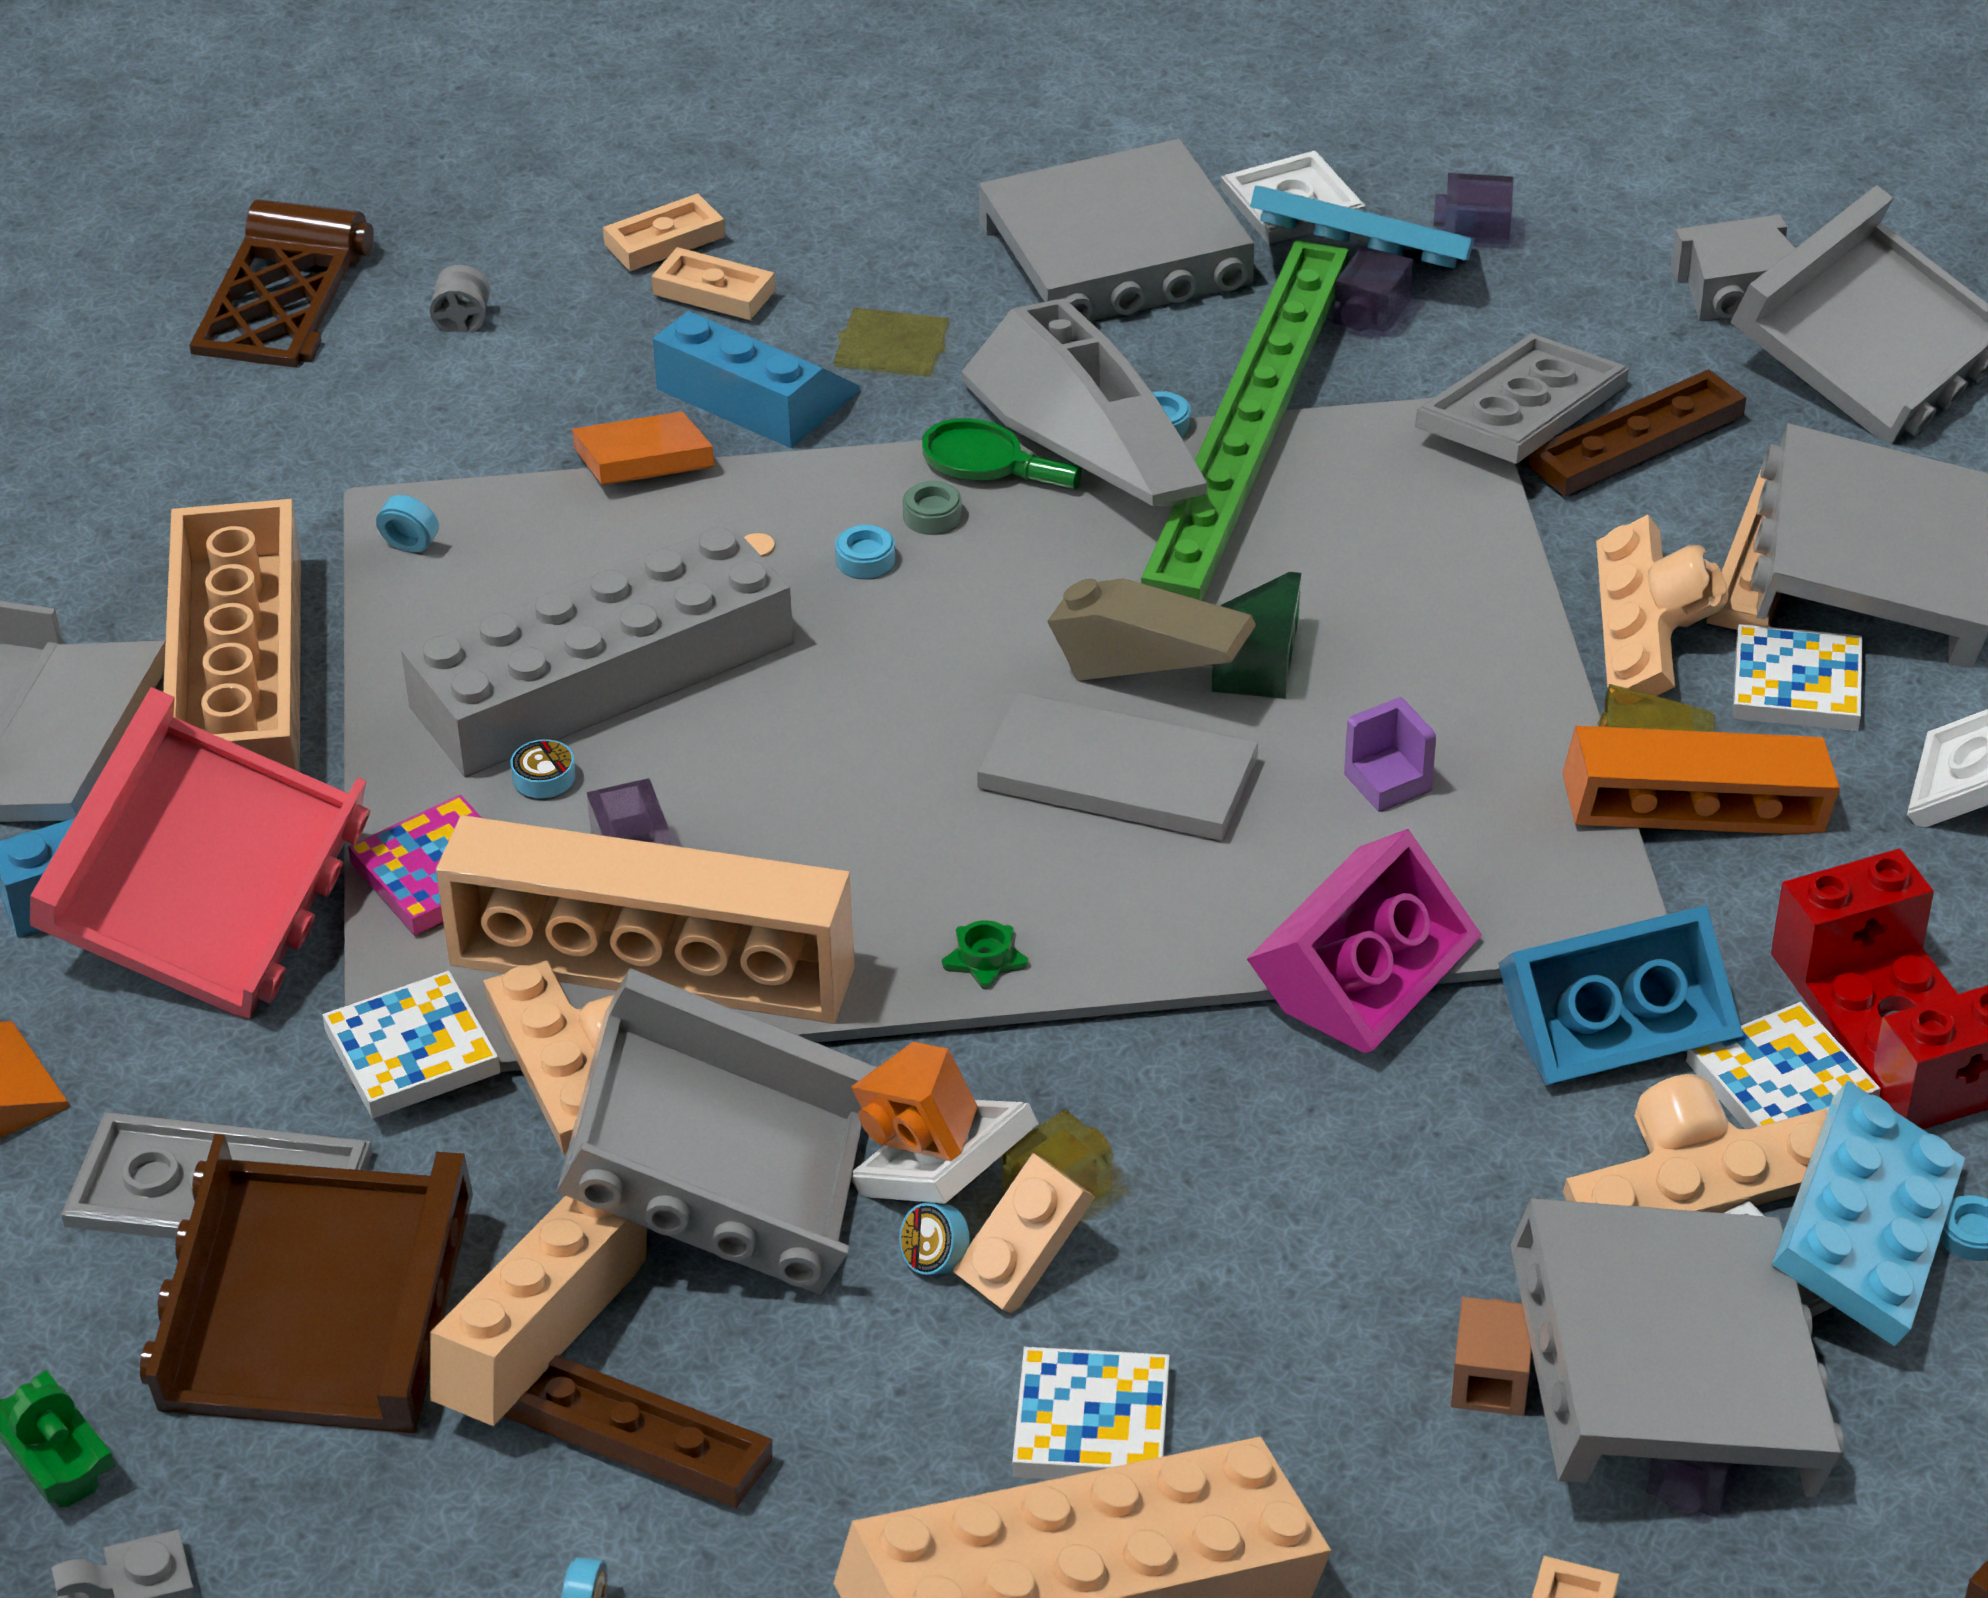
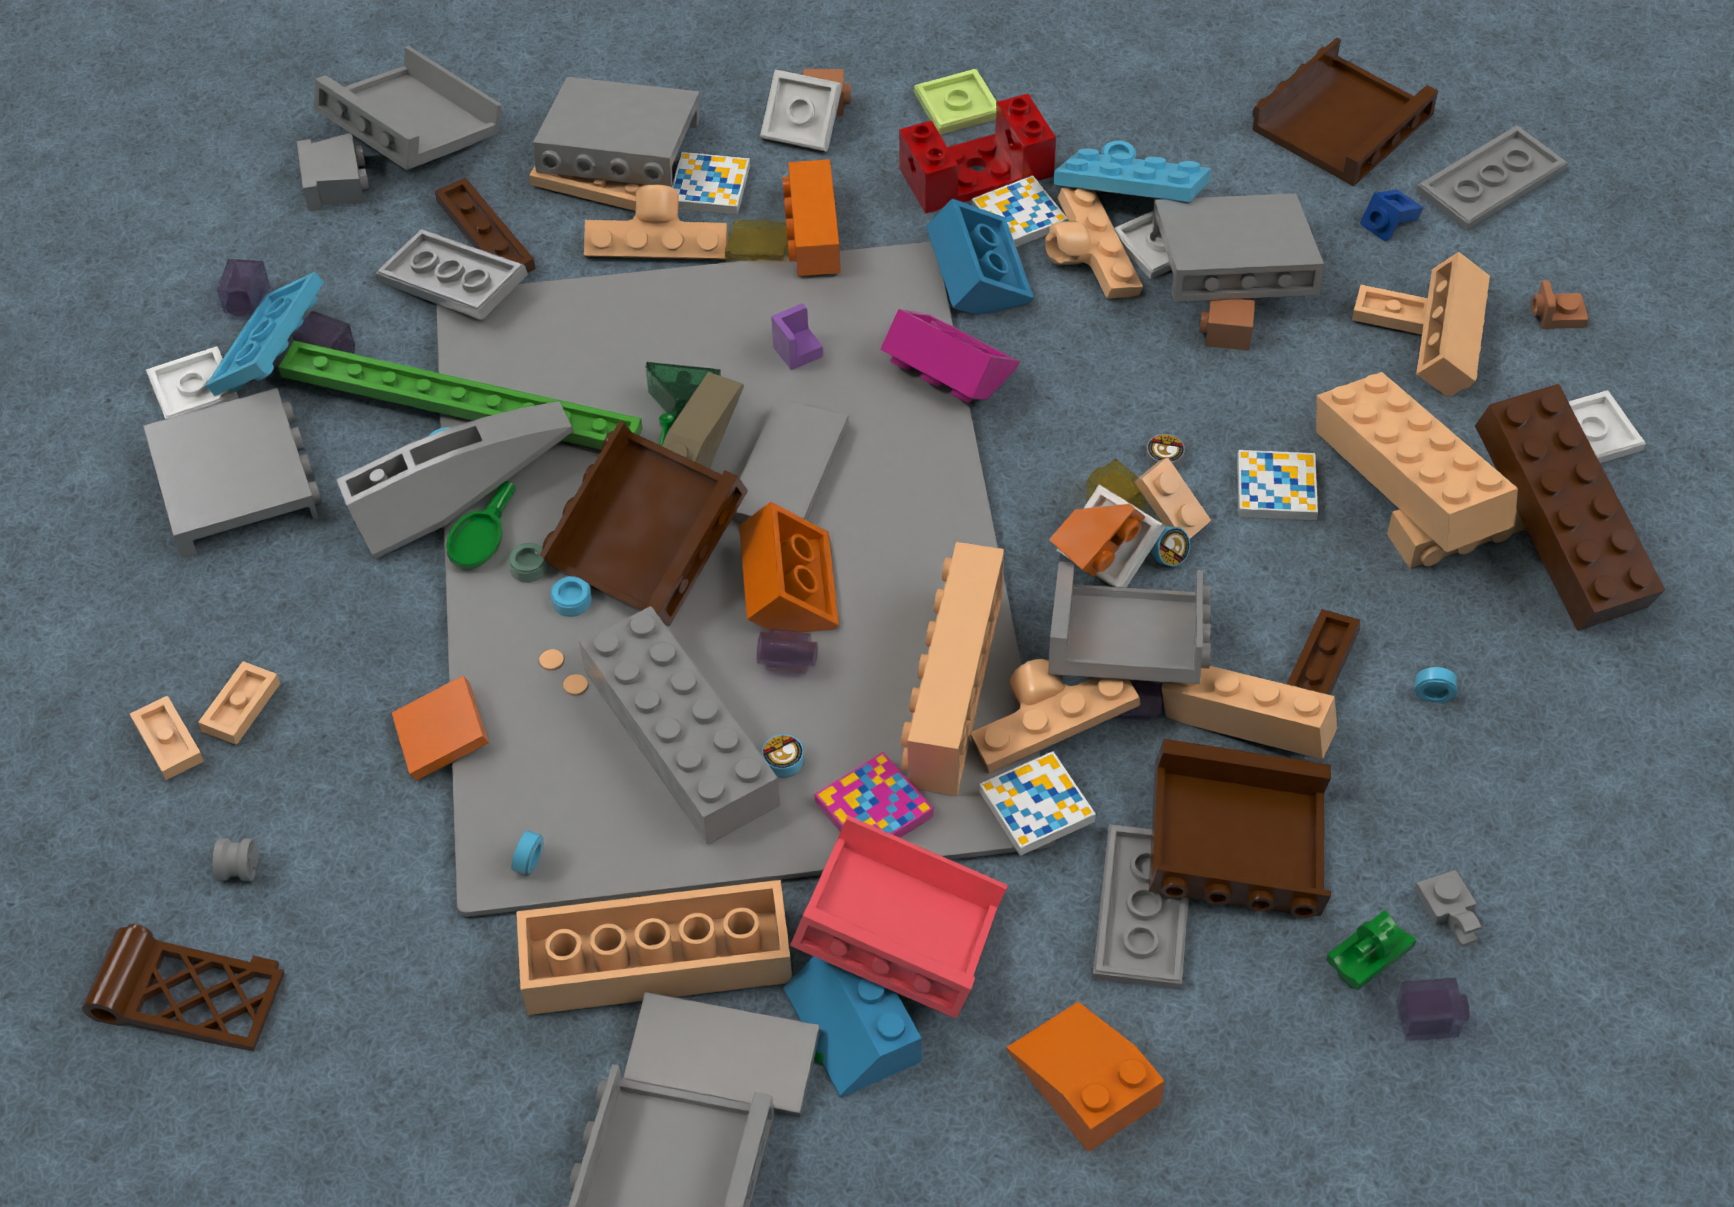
camera: 90 degrees left, 10 degrees up
clear purple brick [587,778,671,845] -> none
dark azure slope [653,311,860,448] -> none
clear yellow piece [833,307,949,377] -> none
green plate [942,920,1028,989] -> none
none -> reddish brown panel [540,421,748,626]
none -> orange slope [739,502,839,634]
none -> clear purple brick [757,629,818,674]
none -> tile [1146,434,1185,468]

